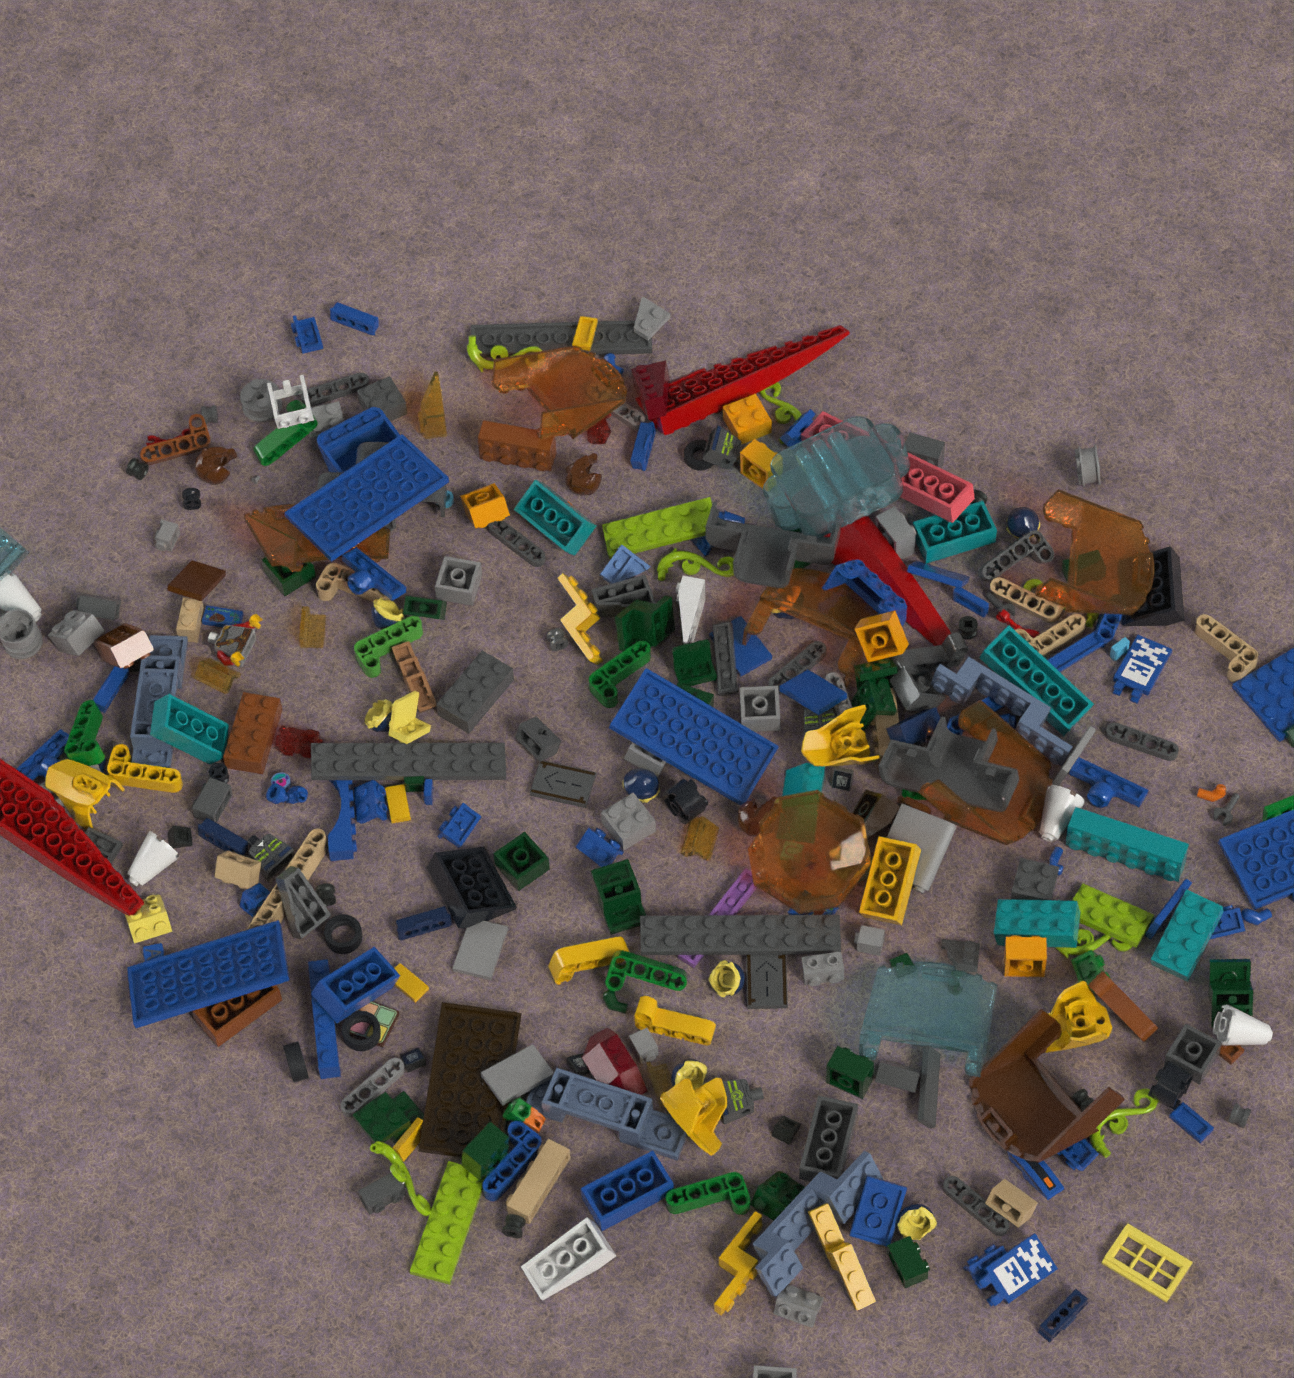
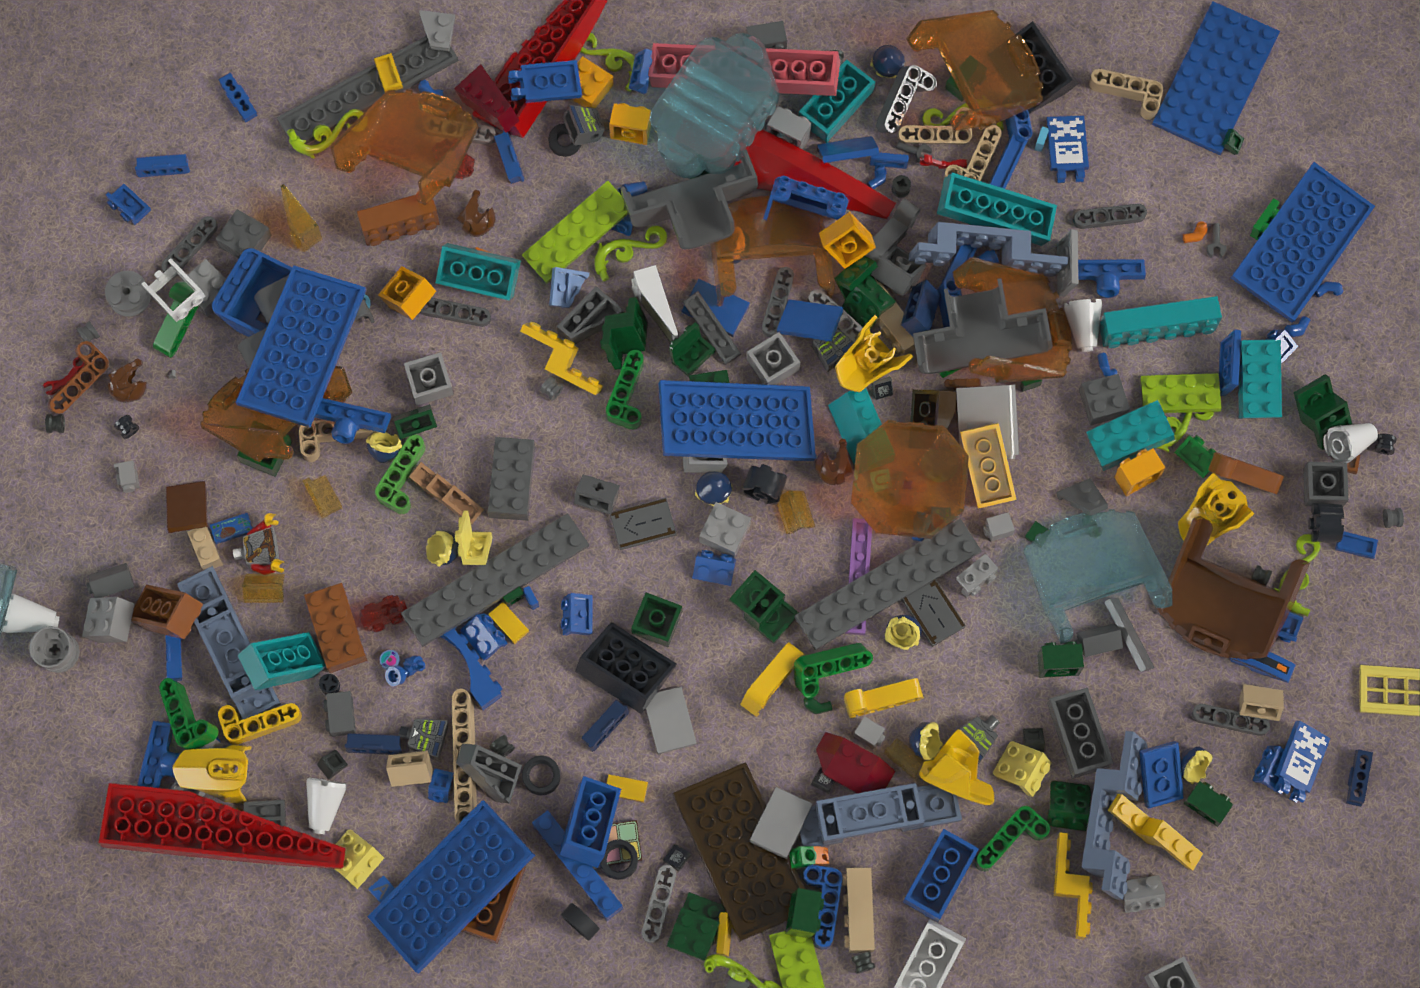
camera: 35 degrees left, 15 degrees up
none -> blue piece [218,73,257,123]
none -> blue tile [508,60,582,103]
none -> blue arm [867,164,887,189]
none -> light yellow bracket [993,741,1052,797]
none -> dark green tile [1020,374,1042,392]
none -> black wheel [1375,433,1397,455]

